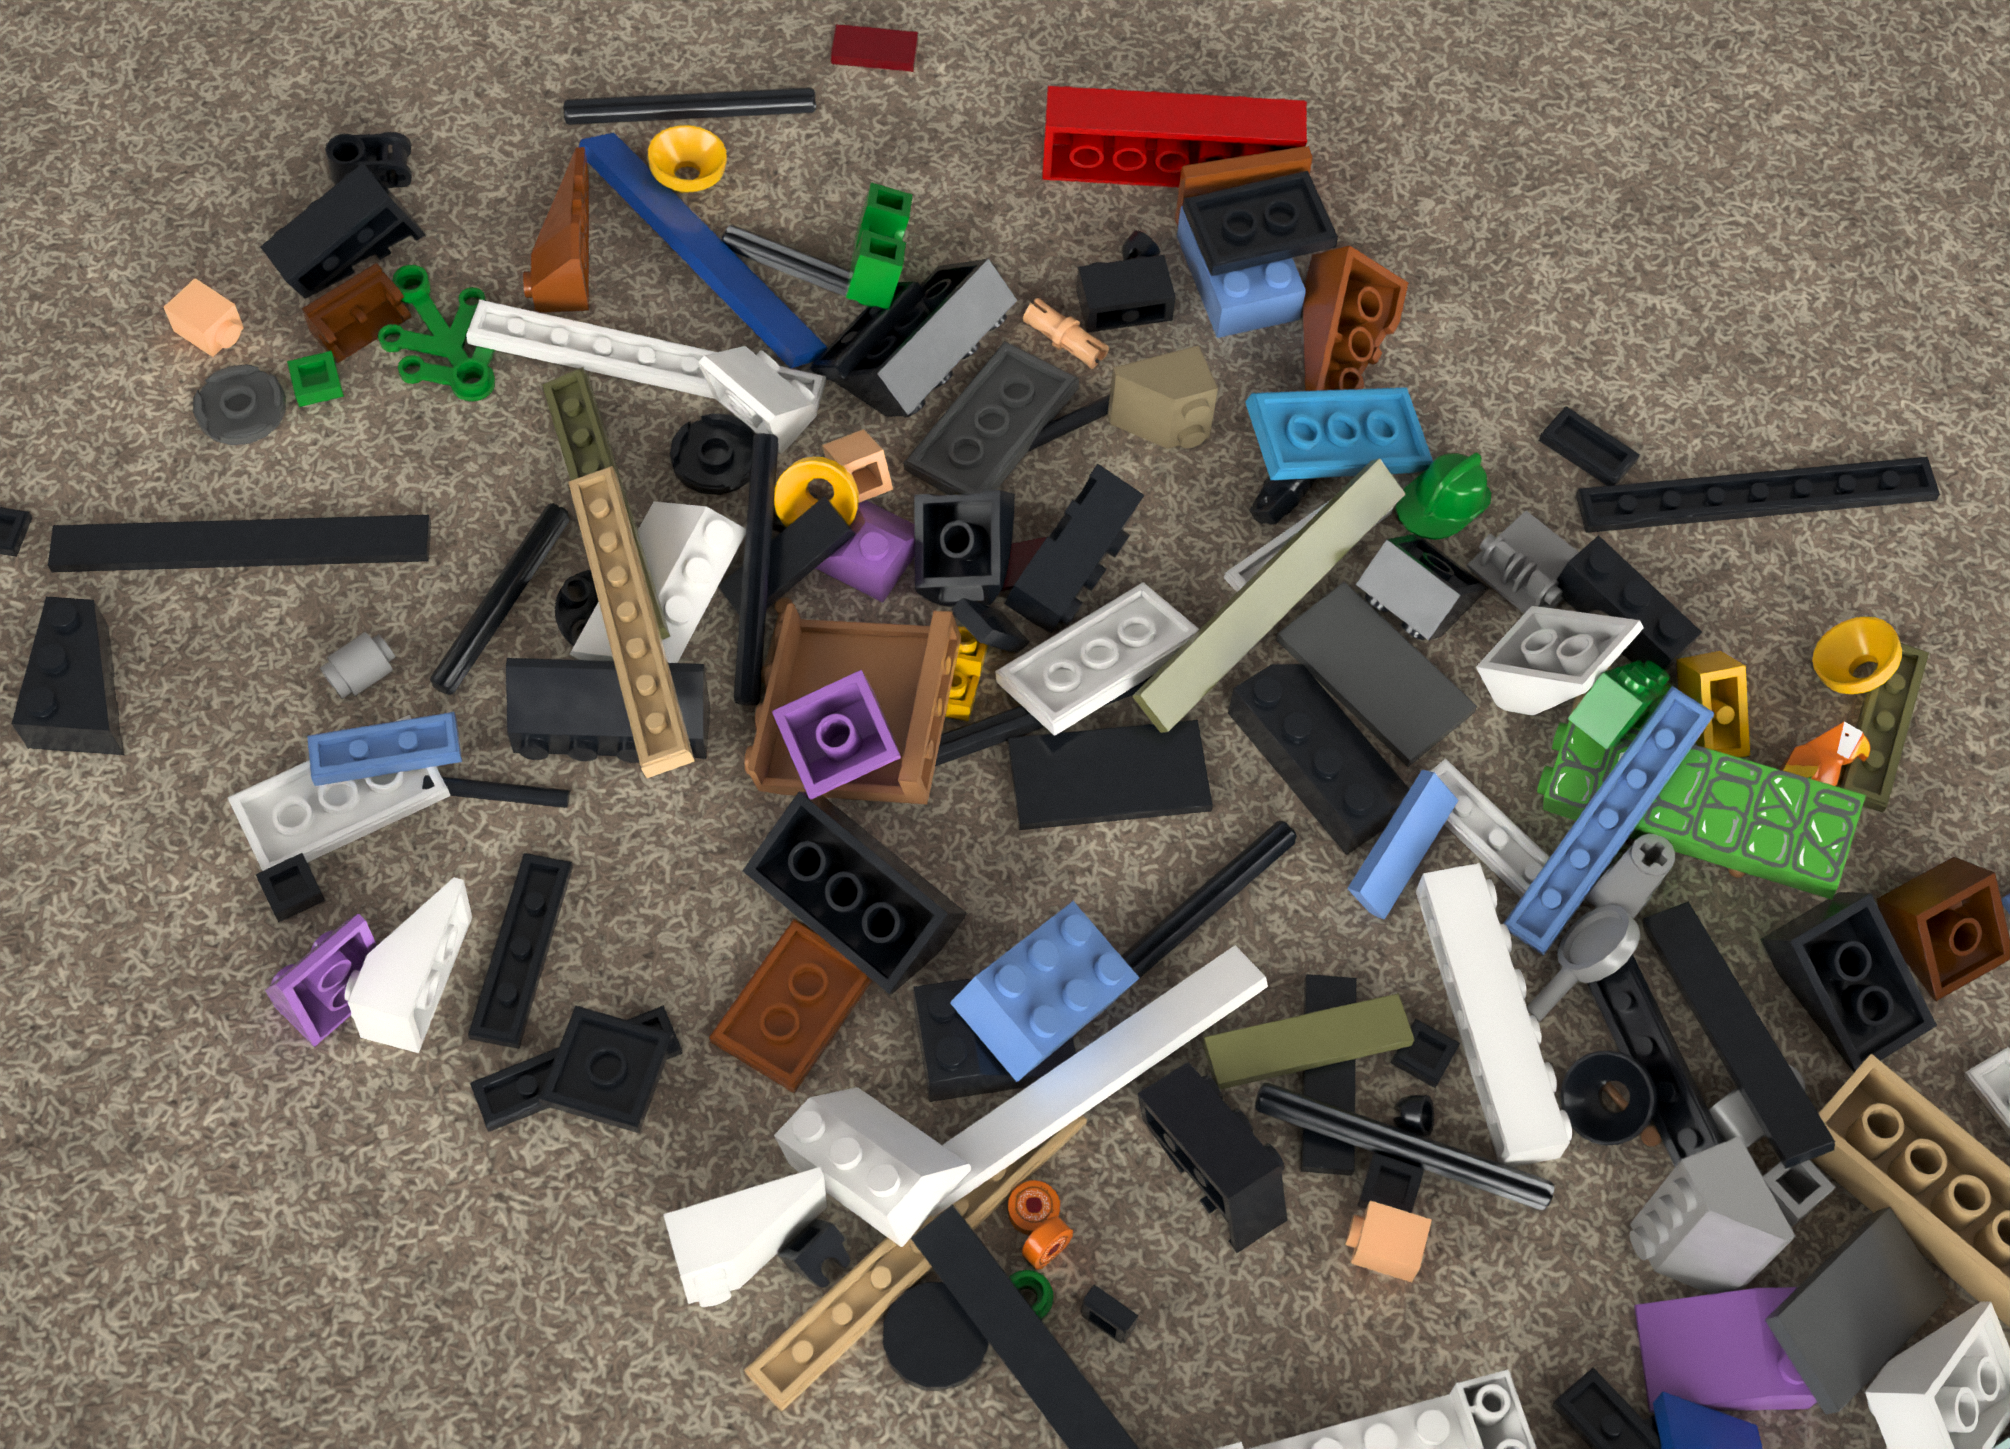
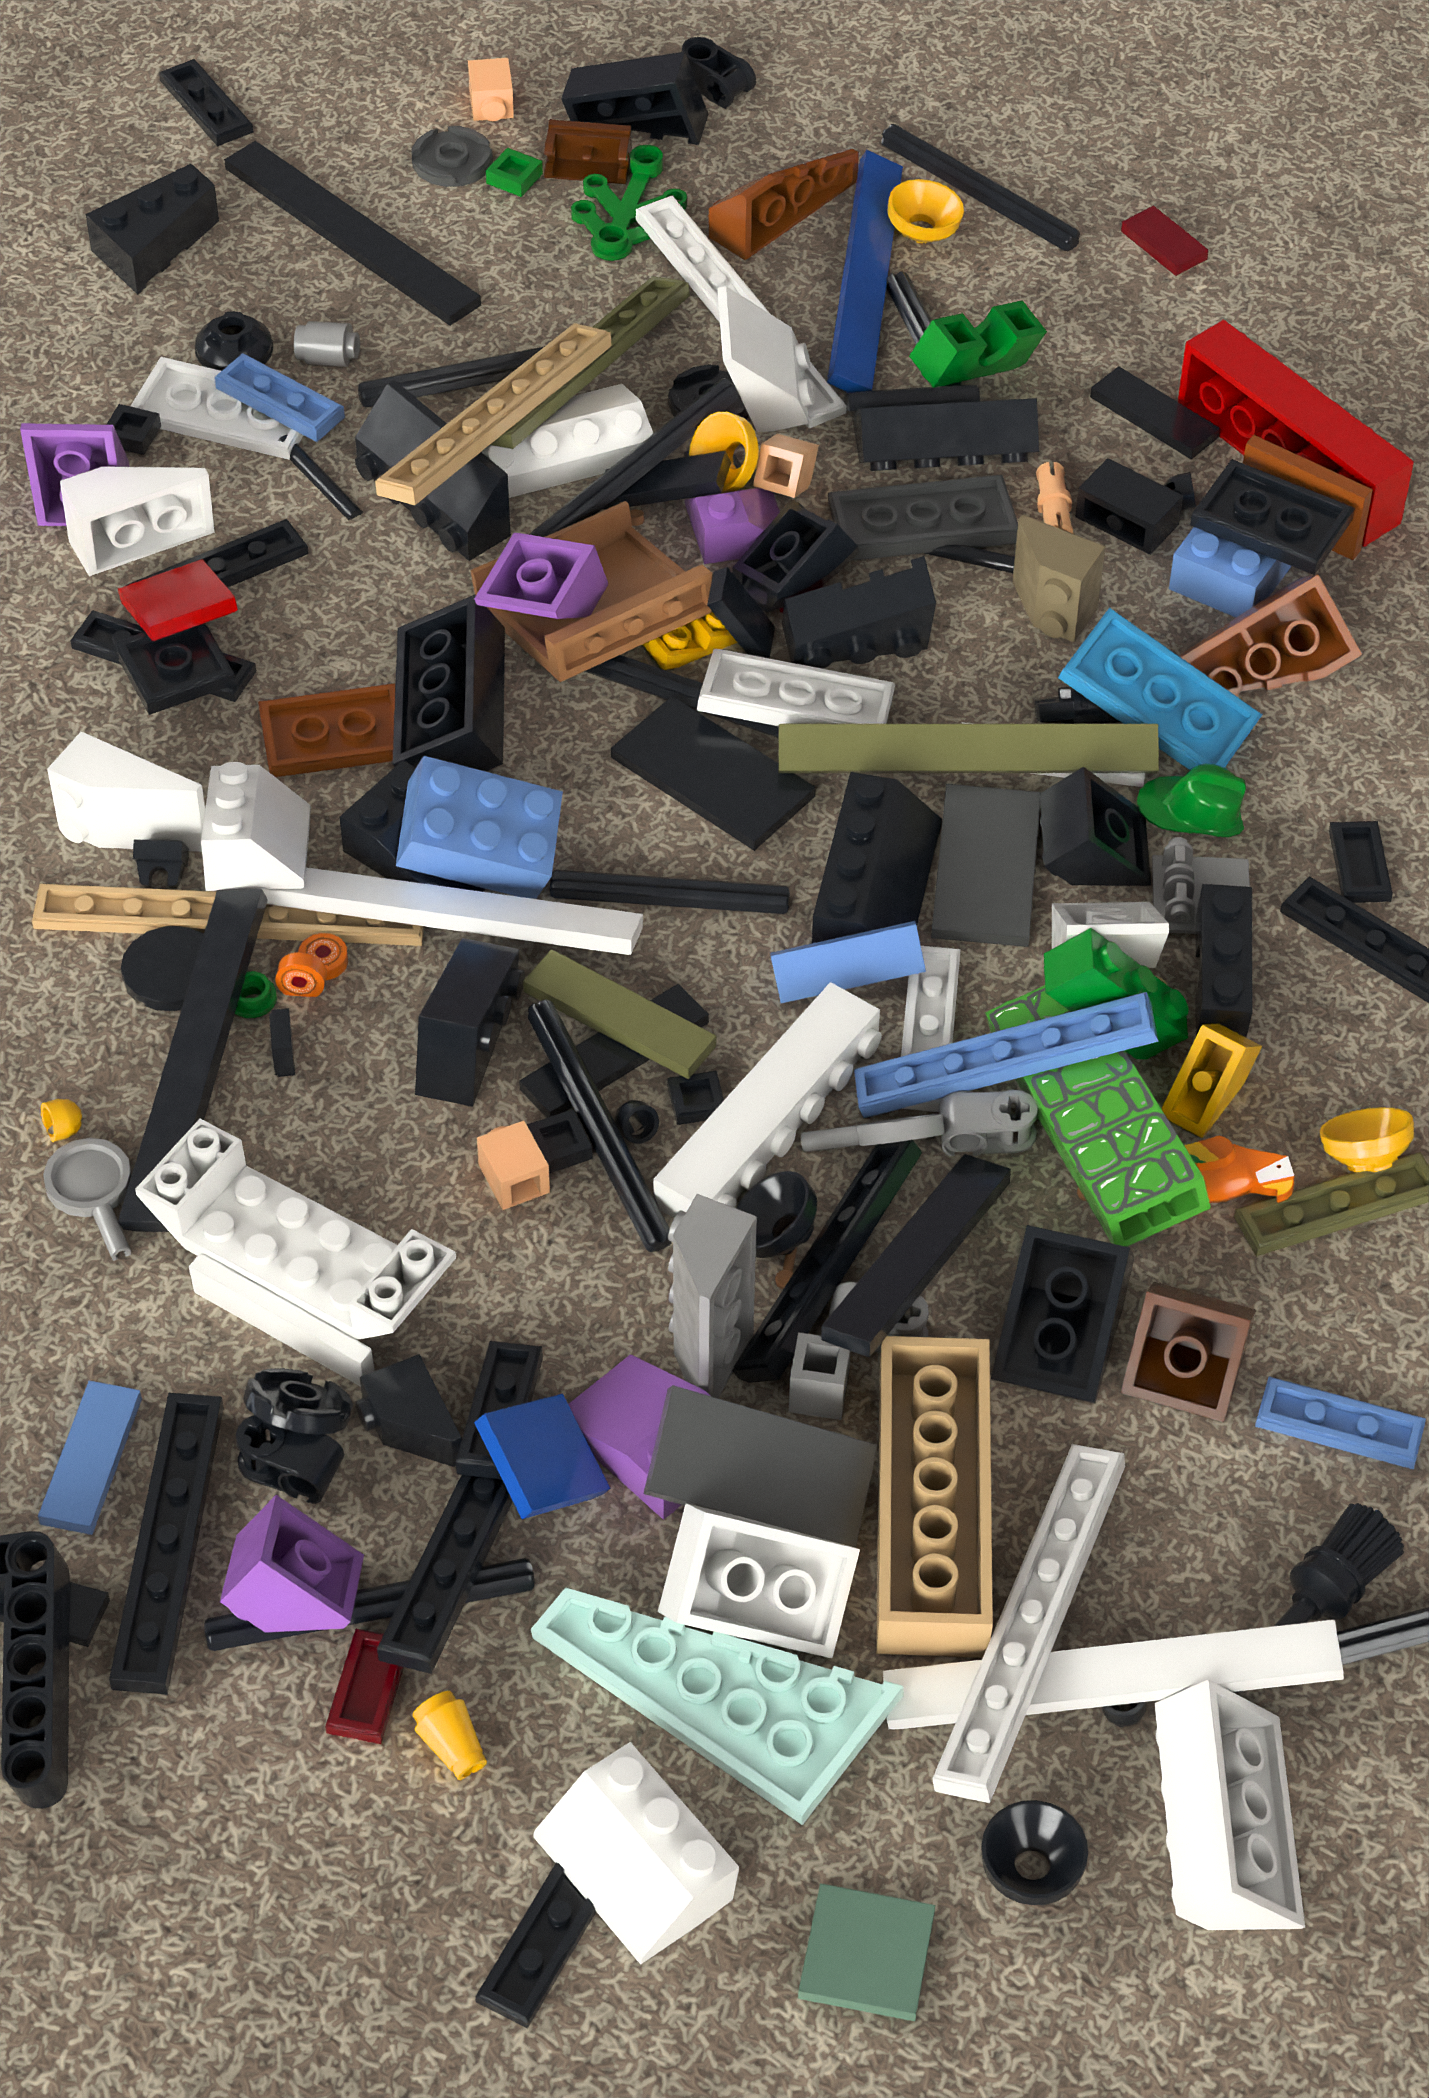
camera: 50 degrees right, 10 degrees down
none -> red tile [118,559,238,641]
none -> black piece [195,311,273,371]
none -> black tile [1090,366,1220,459]

